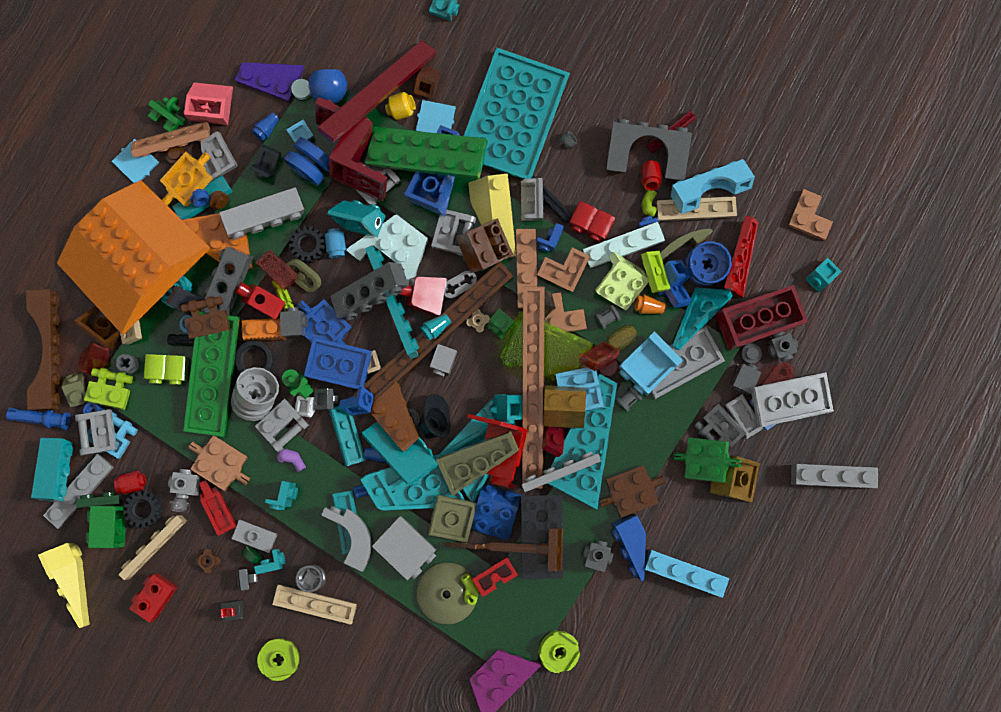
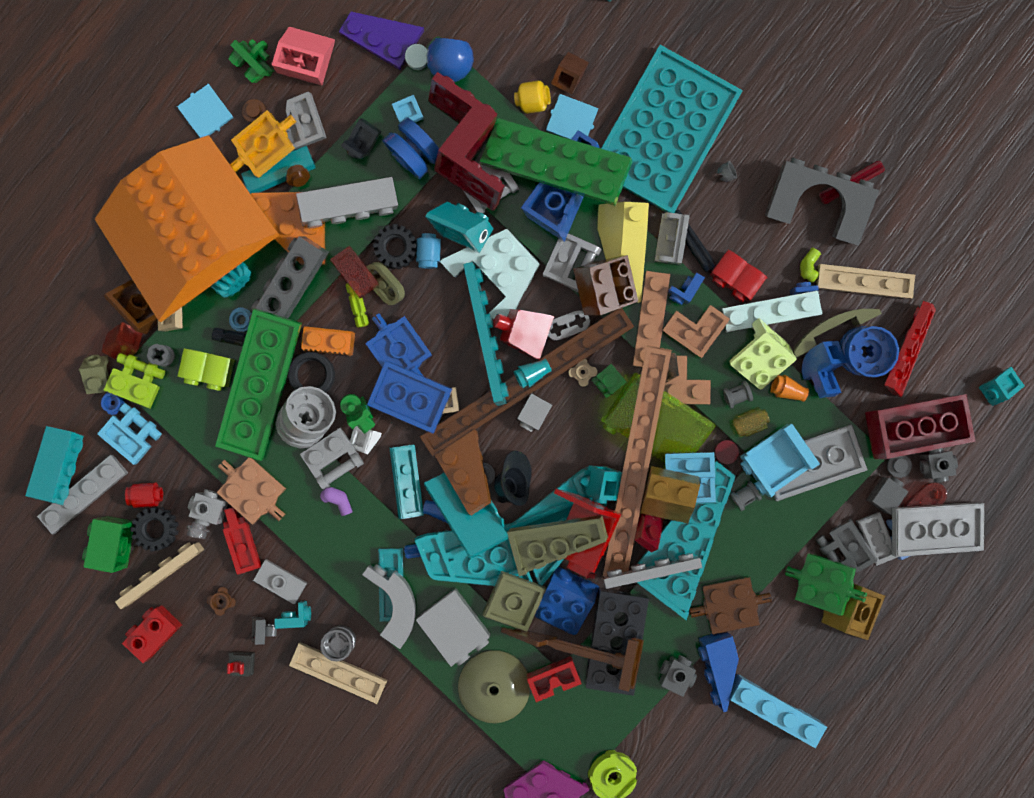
camera: 10 degrees right, 5 degrees up
blue pin [6,408,71,430] -> none
reddish brown arch [26,289,61,411] -> none
light yellow wedge [38,543,89,628] -> none
light grey plate [75,409,117,456] -> none
dark green plate [76,492,119,508] -> none
nougat plate [131,121,210,157] -> none
black slope [166,285,203,317] -> none
reddish brown plate [181,296,231,339] -> none
blue plate [190,189,209,207] -> none
red torso [235,282,286,320] -> none
dark green tile [242,545,262,564] -> none
blue cone [251,112,280,142] -> none
lime plate [257,638,299,681] -> none
teal bracket [265,481,298,510] -> none
dark grey brick [280,307,308,337] -> none
dark grey tile [314,389,338,410] -> none
dark red tile [318,40,437,143] -> none
dark grey brick [330,262,409,320] -> none
blue bracket [339,387,373,416] -> none
lime arm [460,574,479,606] -> none
clear red plate [579,341,620,371] -> none
red brick [641,160,662,191] -> none
lime plate [641,251,671,293] -> none
medium azure arch [671,159,755,214] -> none
teal wing [672,287,732,350] -> none
nougat plate [788,189,833,241] -> none
light grey brick [791,464,878,488] -> none

